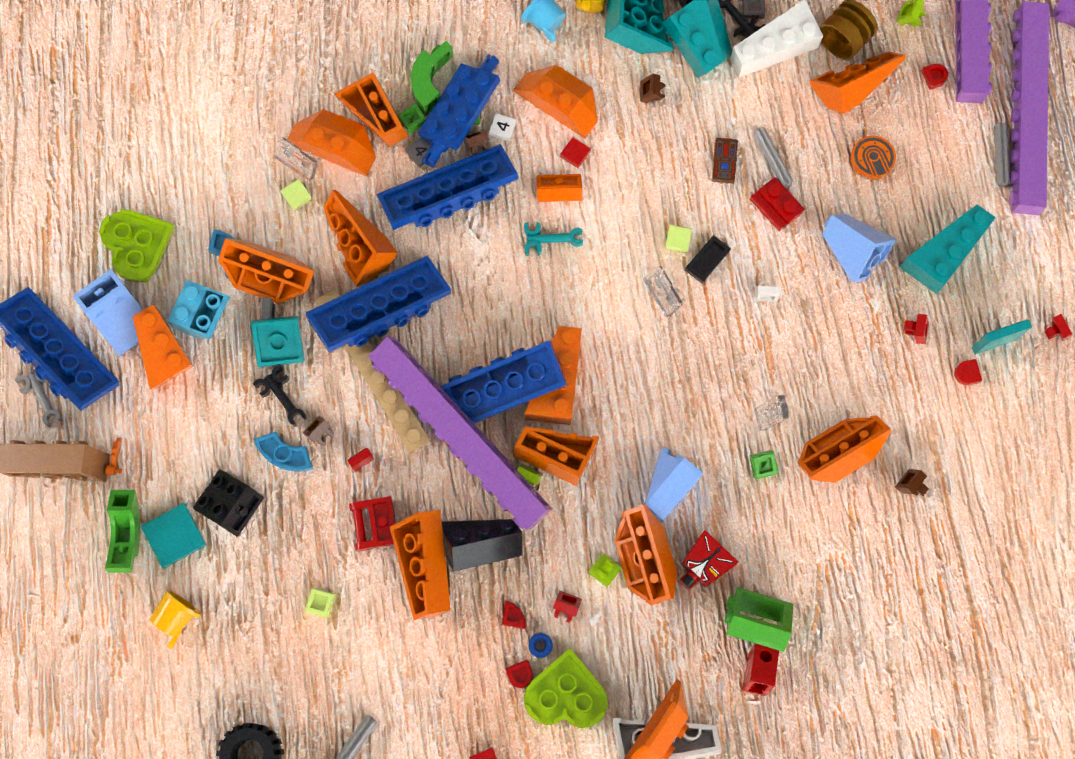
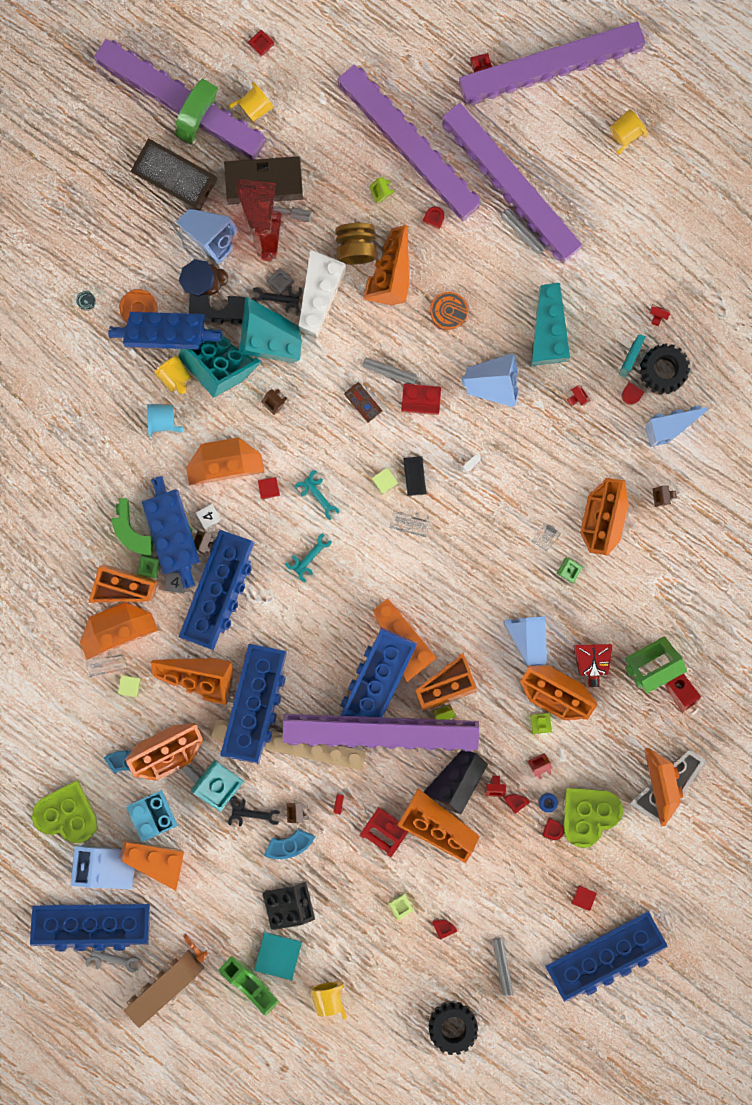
camera: 45 degrees left, 10 degrees up
orange slope [536,174,582,202] -> none
none -> teal bar [294,470,339,520]
none -> red tile [432,919,458,940]
none -> red tile [485,775,506,797]
none -> black tyre [639,344,690,395]
none -> light blue slope [645,405,708,447]

